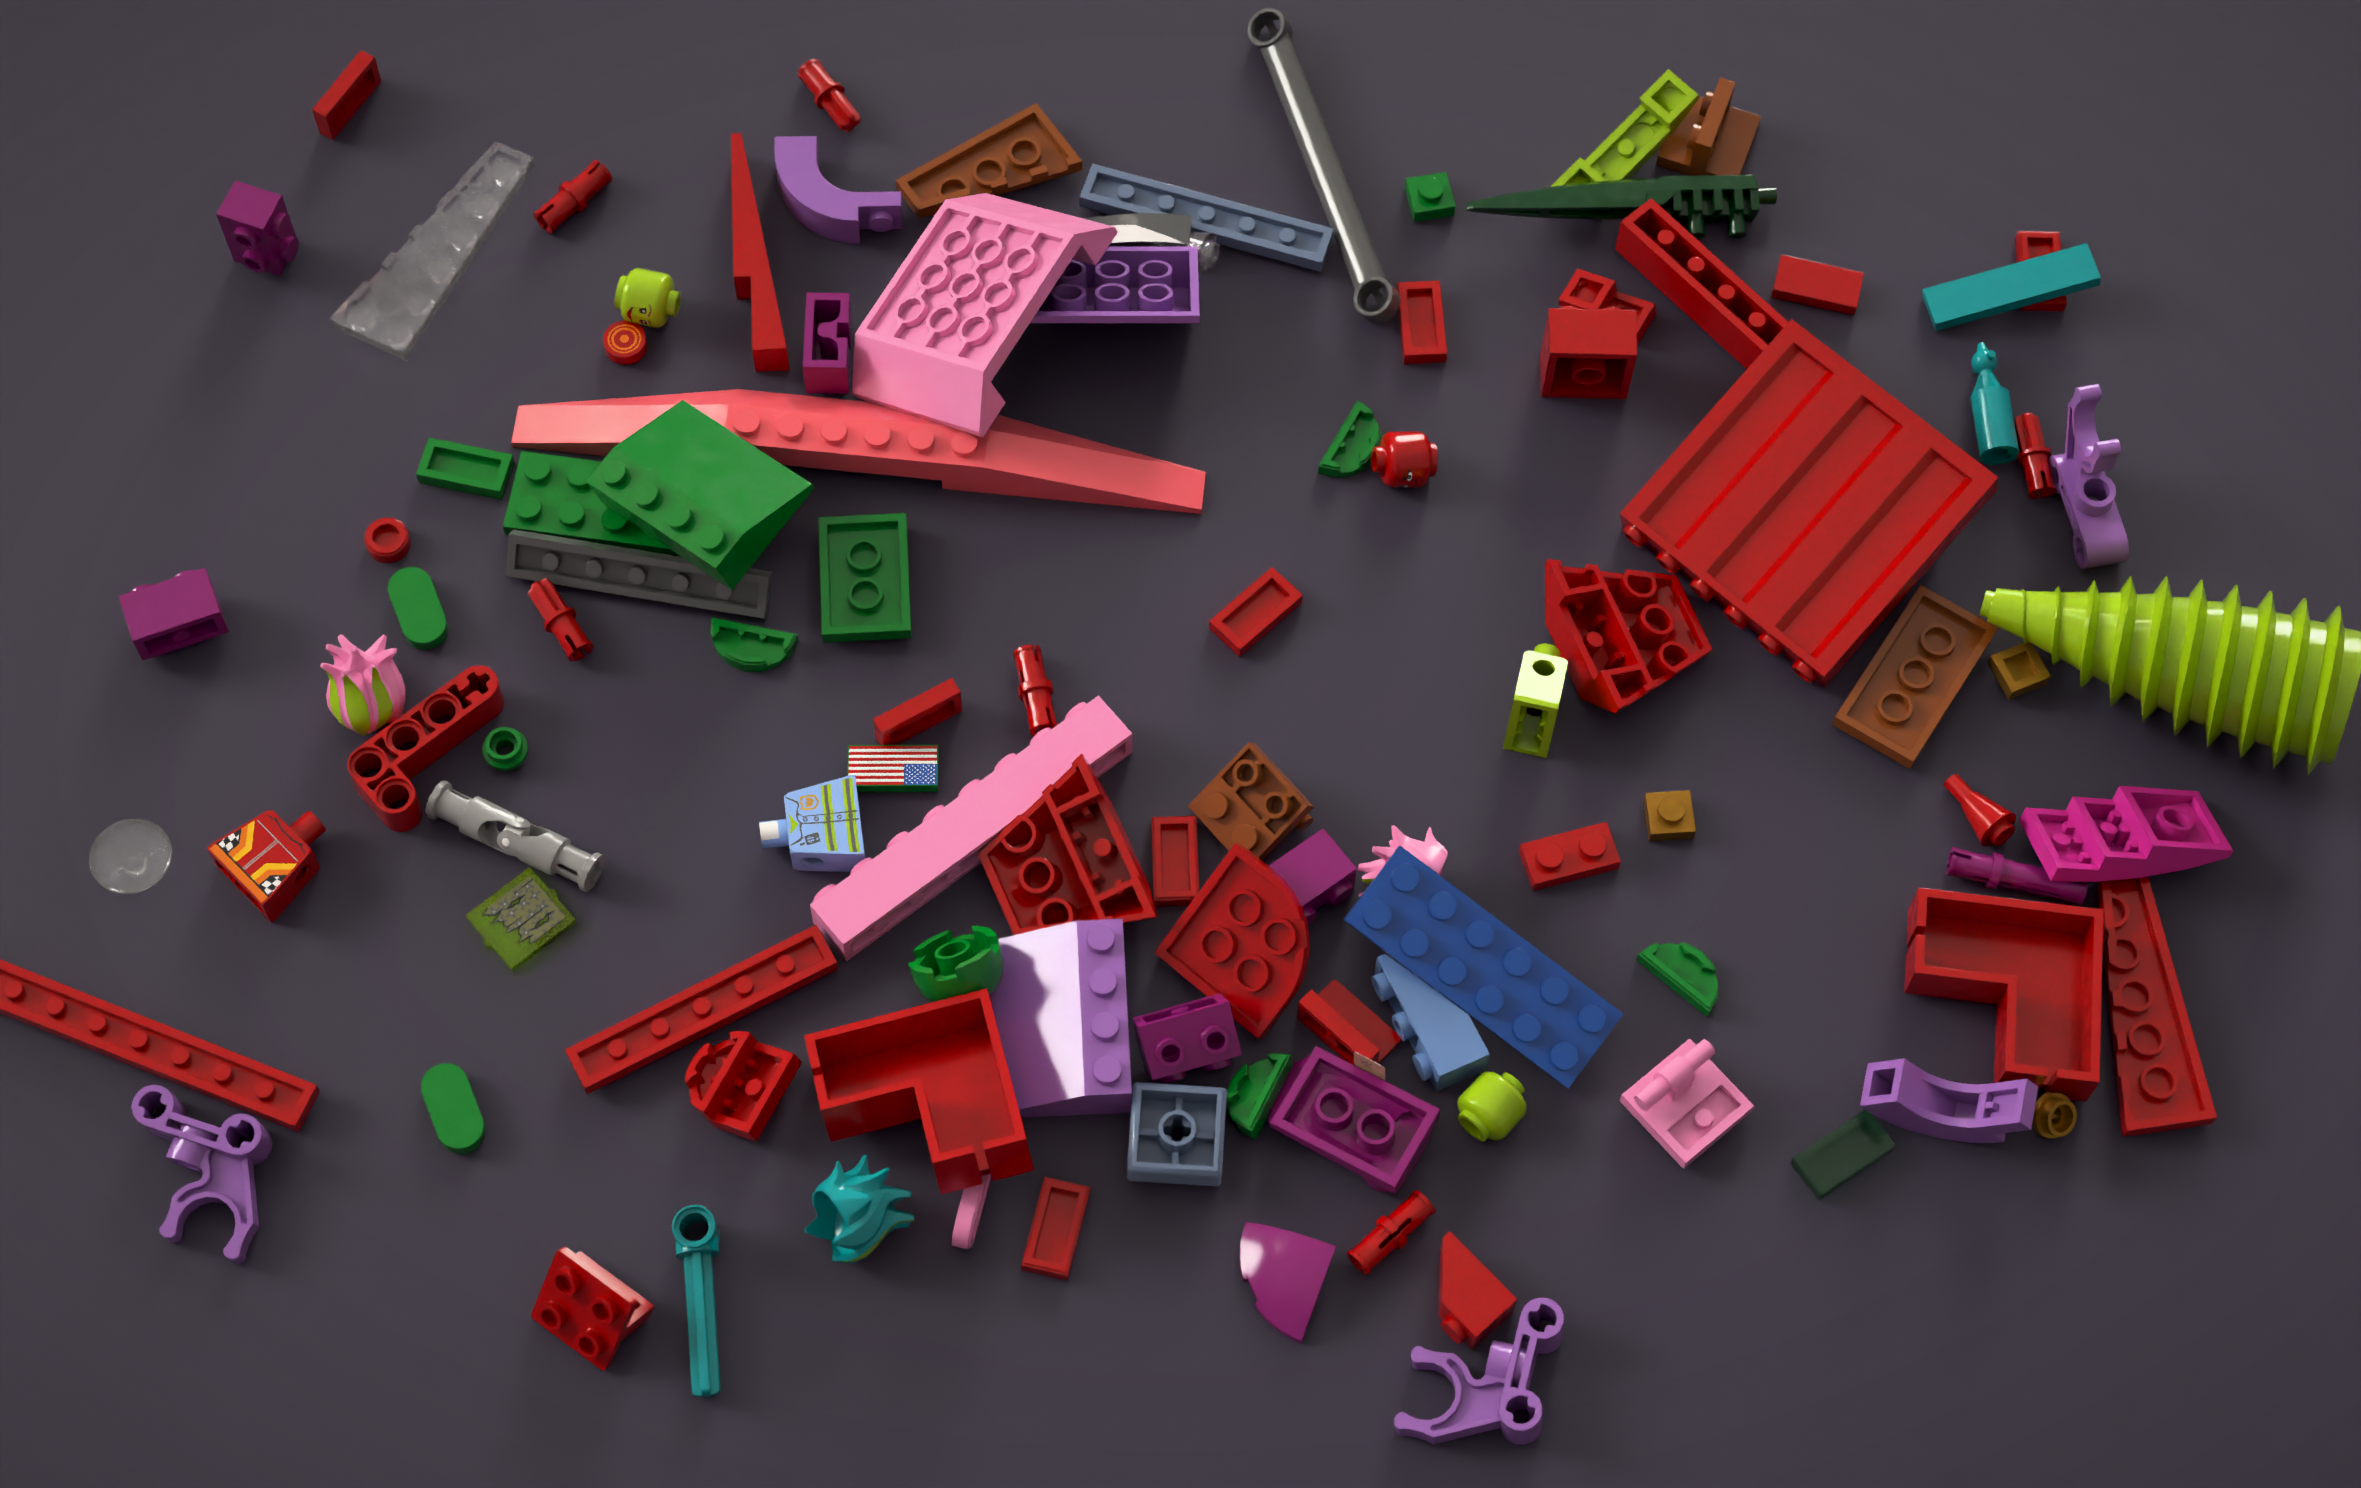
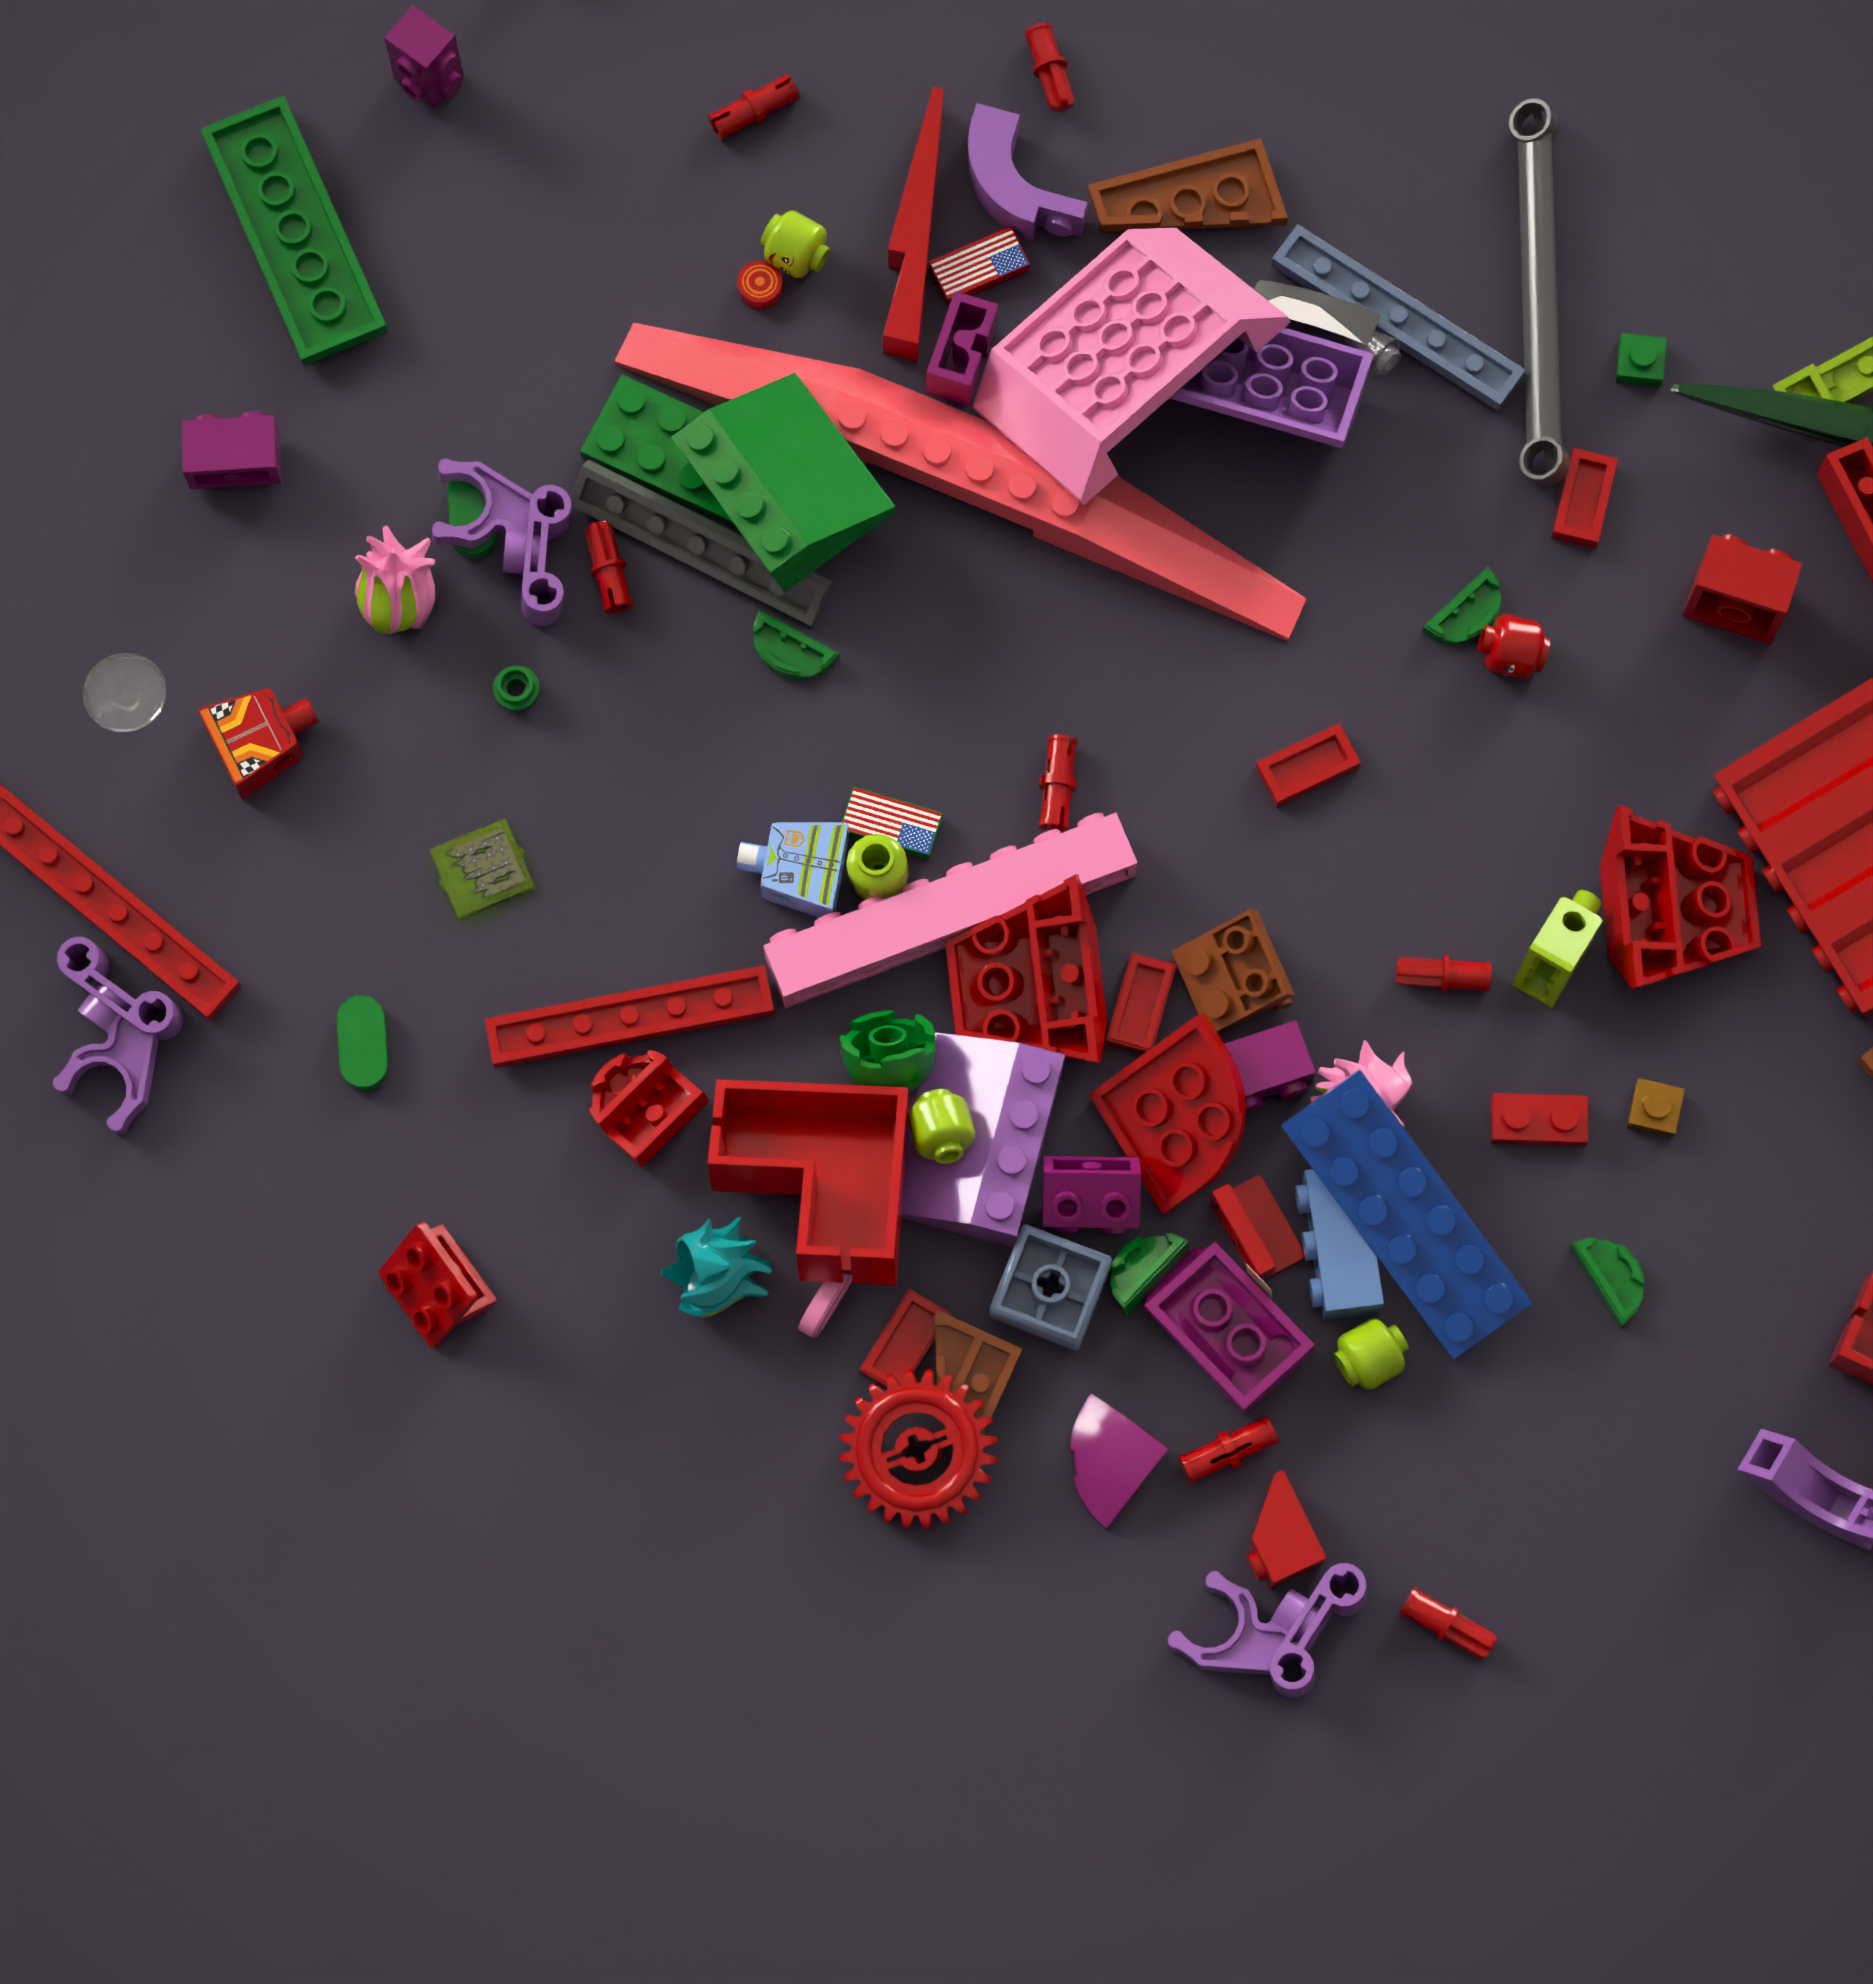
camera: 20 degrees right, 10 degrees up
clear wing [330,141,535,360] -> none
red beam [347,665,504,832] -> none
red tile [364,517,411,563] -> none
green tile [416,437,515,500] -> none
light grey piece [425,780,605,892] -> none
teal axle [672,1205,721,1398] -> none
green plate [818,513,912,643] -> none
red tile [873,678,962,745] -> none
red slope [1558,268,1656,345] -> none
bright pink plate [1620,1039,1754,1169] -> none
clear green tile [1790,1110,1896,1200] -> none
none -> green plate [200,95,388,366]
none -> medium lavender piece [432,458,571,627]
none -> red gear [839,1369,998,1529]
none -> lime head [846,834,909,900]
none -> lime head [907,1089,975,1164]
none -> tile [929,226,1030,306]
none -> dark orange wing [935,1310,1022,1435]
none -> red axle [1395,955,1492,993]
none -> red axle [1399,1587,1497,1660]

